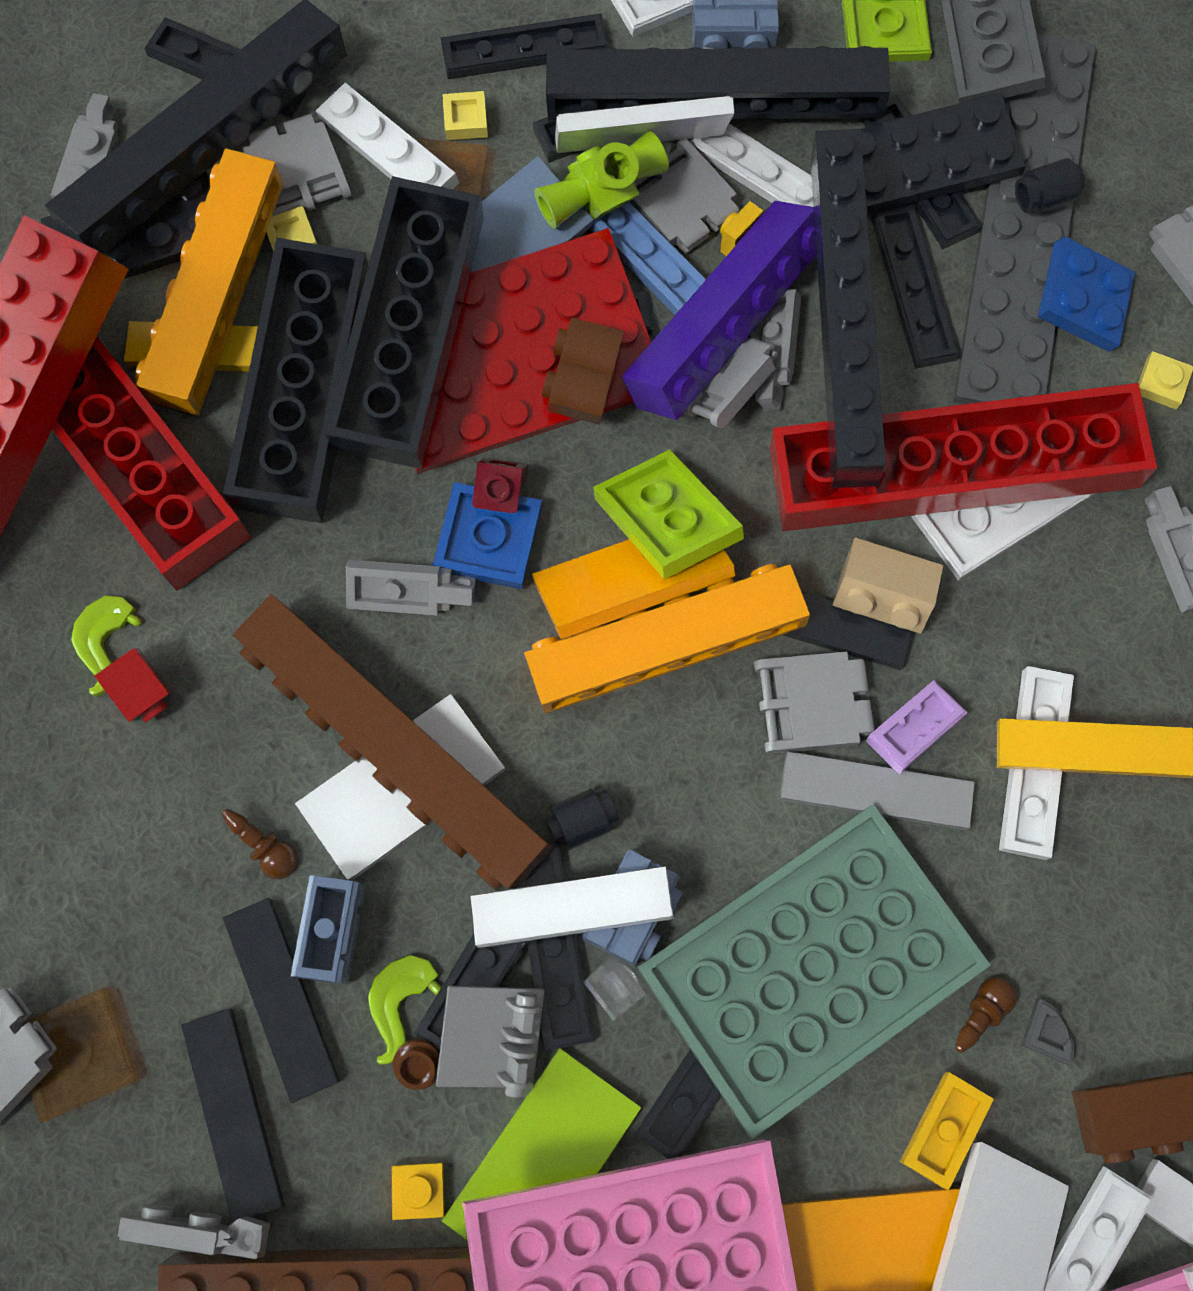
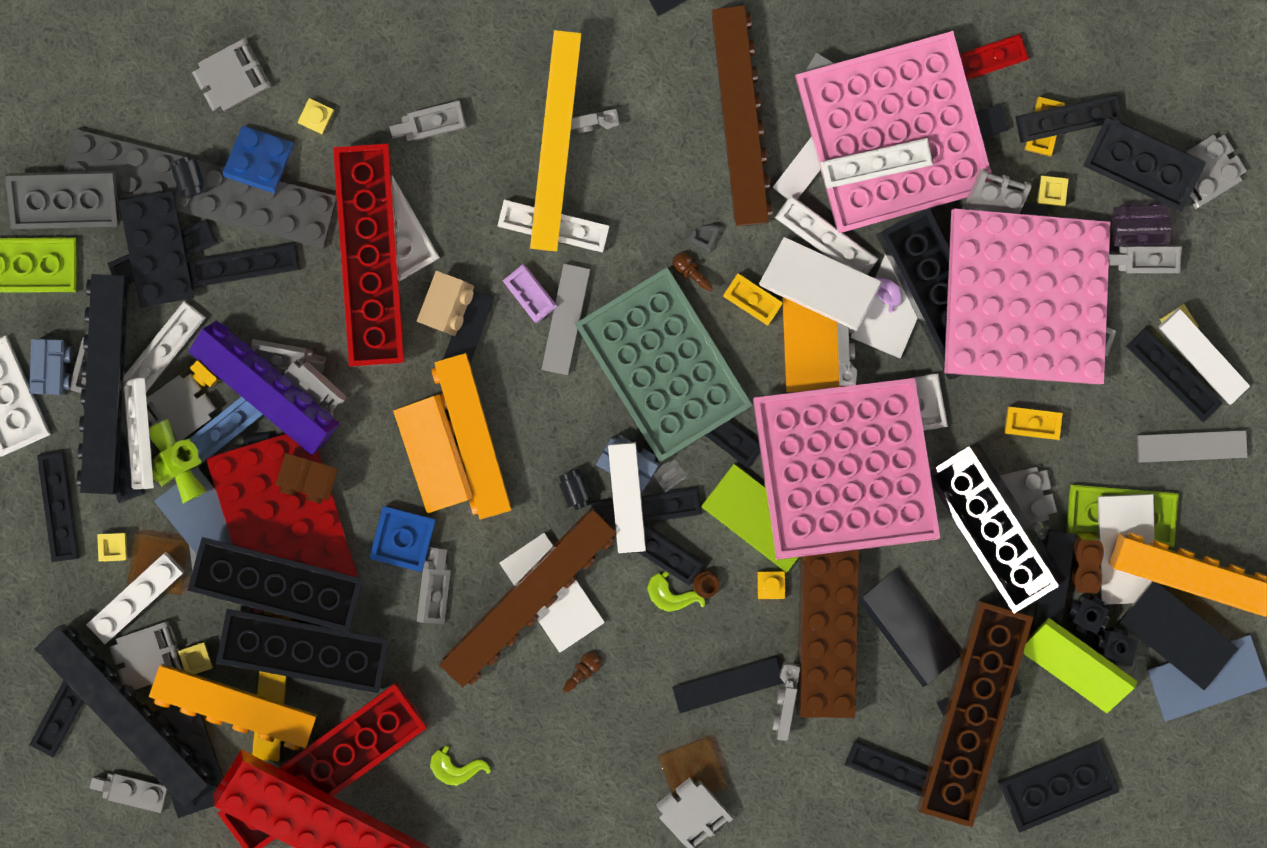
camera: 80 degrees left, 15 degrees up
red brick [94,648,172,723] -> none
black tile [222,898,340,1103] -> none
sand blue brick [291,875,366,985] -> none
light grey hinge [436,986,545,1098] -> none
dark red bracket [472,458,528,513] -> none
lime plate [593,449,744,580] -> none
light grey plate [754,651,875,754] -> none
black brick [811,129,886,488] -> none

